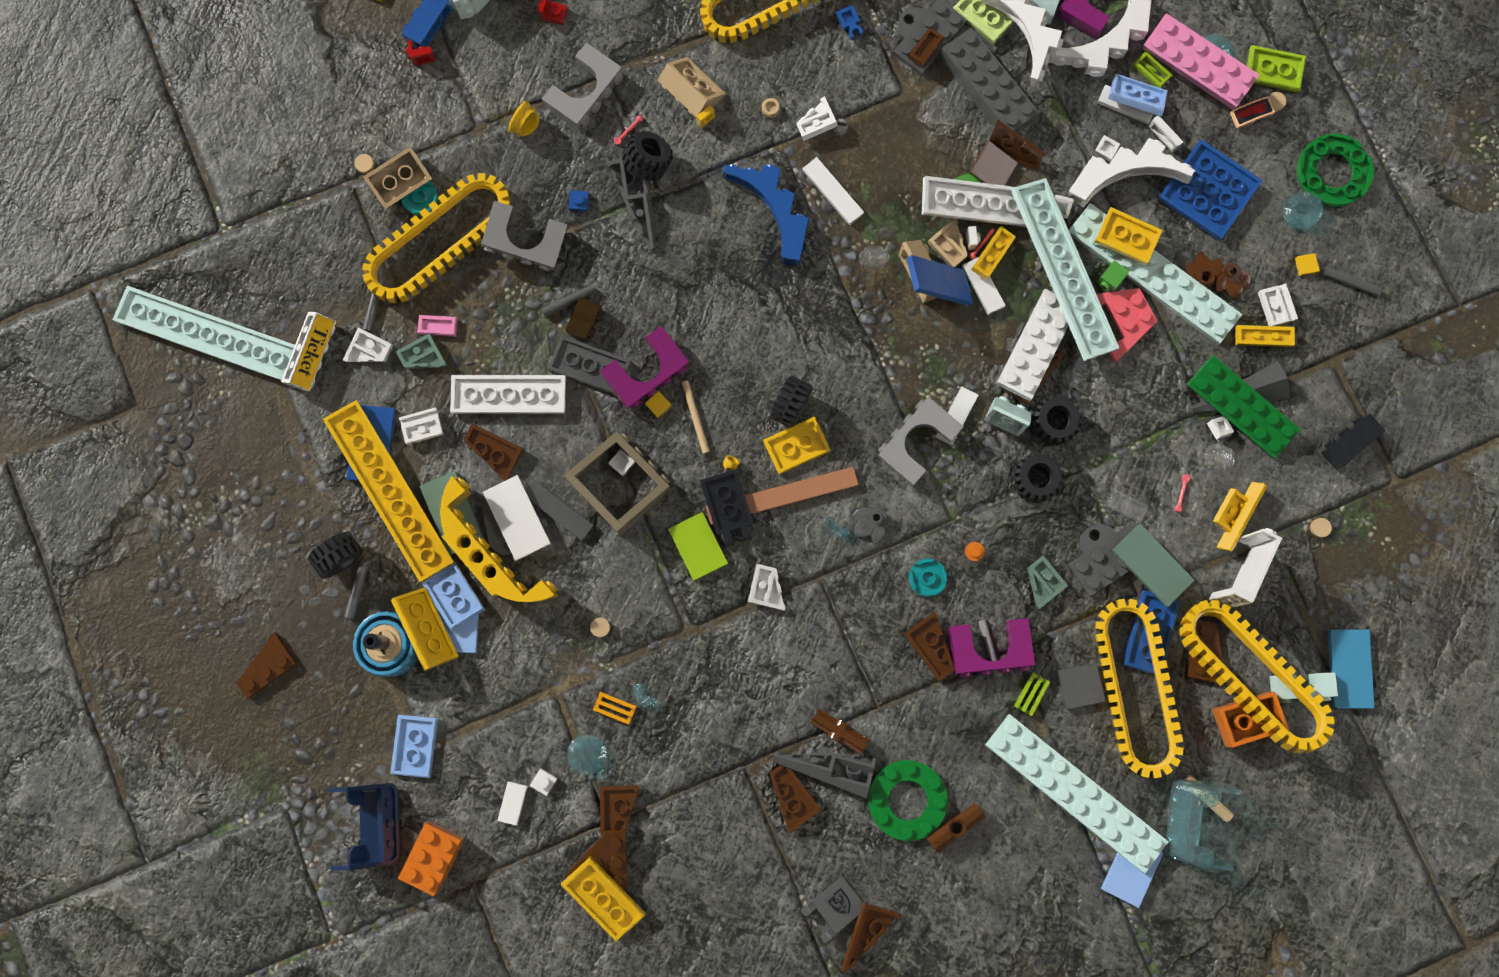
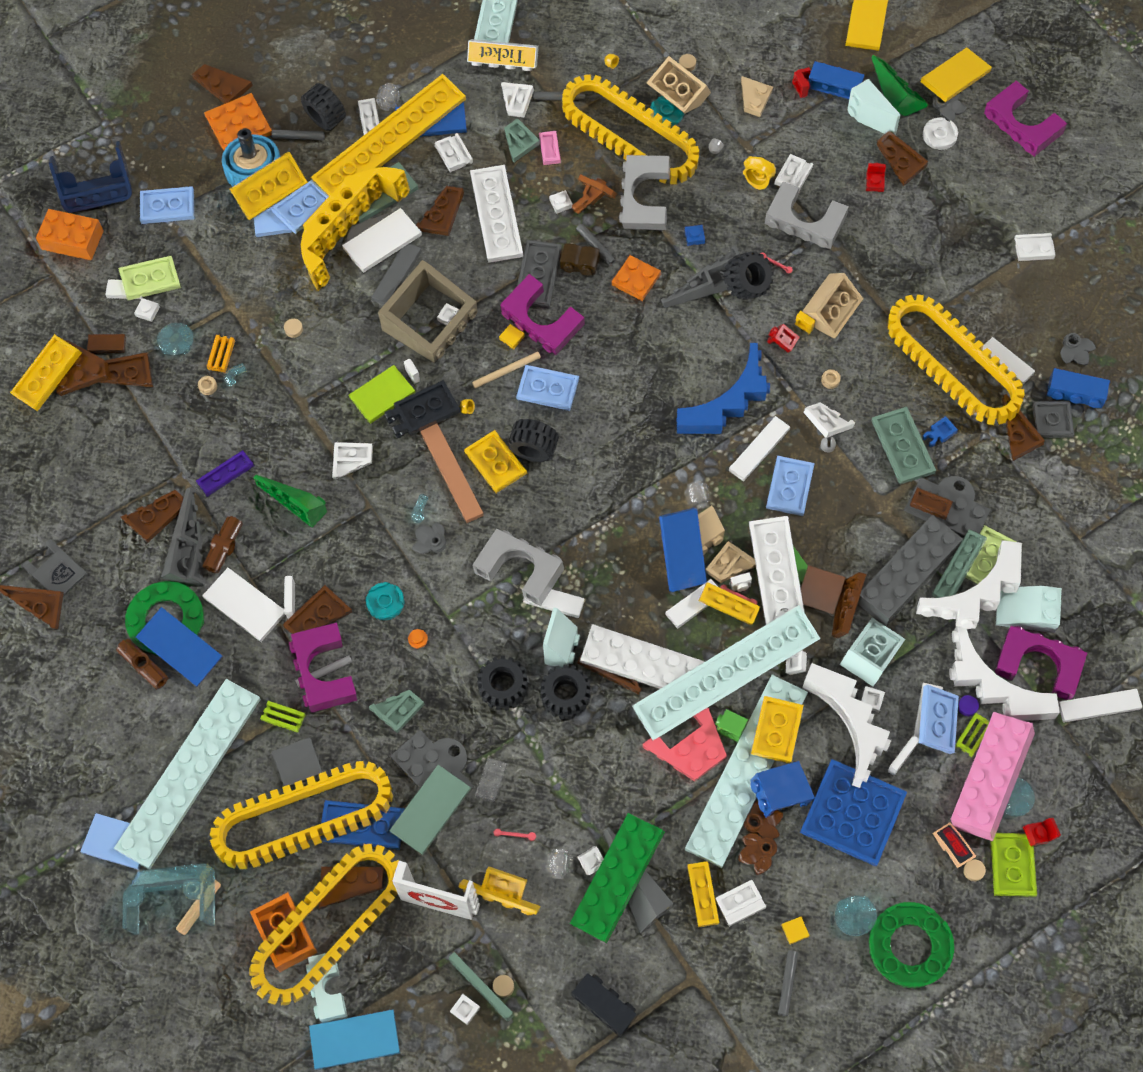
camera: 80 degrees right, 15 degrees down
none -> reddish brown tile [87,334,126,354]
none -> yellowish green tile [118,256,181,300]
none -> blue tile [136,607,223,687]
none -> dark purple tile [196,450,254,497]
none -> tan tile [198,376,217,395]
none -> white tile [202,568,285,642]
none -> orange plate [204,93,272,151]
none -> green wedge [254,475,327,528]
none -> white tile [284,576,295,619]
none -> white tile [358,98,379,135]
none -> clear head [376,83,400,111]
none -> white tile [404,359,420,384]
none -> sand green tile [449,952,514,1022]
none -> white plate [450,994,480,1025]
none -> light blue tile [516,365,579,411]
none -> white plate [549,190,573,214]
none -> dark orange piece [572,174,617,214]
none -> yellow hinge [604,54,619,69]
none -> orange plate [612,255,661,301]
none -> light grey hinge [708,138,724,154]
none -> tan wing [741,76,773,117]
none -> blue panel [750,761,815,818]
none -> light blue tile [766,456,814,516]
none -> bracket [767,324,800,353]
none -> white plate [775,154,813,193]
none -> light aqua slope [840,618,905,686]
none -> sand green plate [871,407,936,485]
none -> sand green tile [932,529,987,598]
none -> dark purple tile [958,695,979,716]
none -> red bracket [1023,817,1061,846]

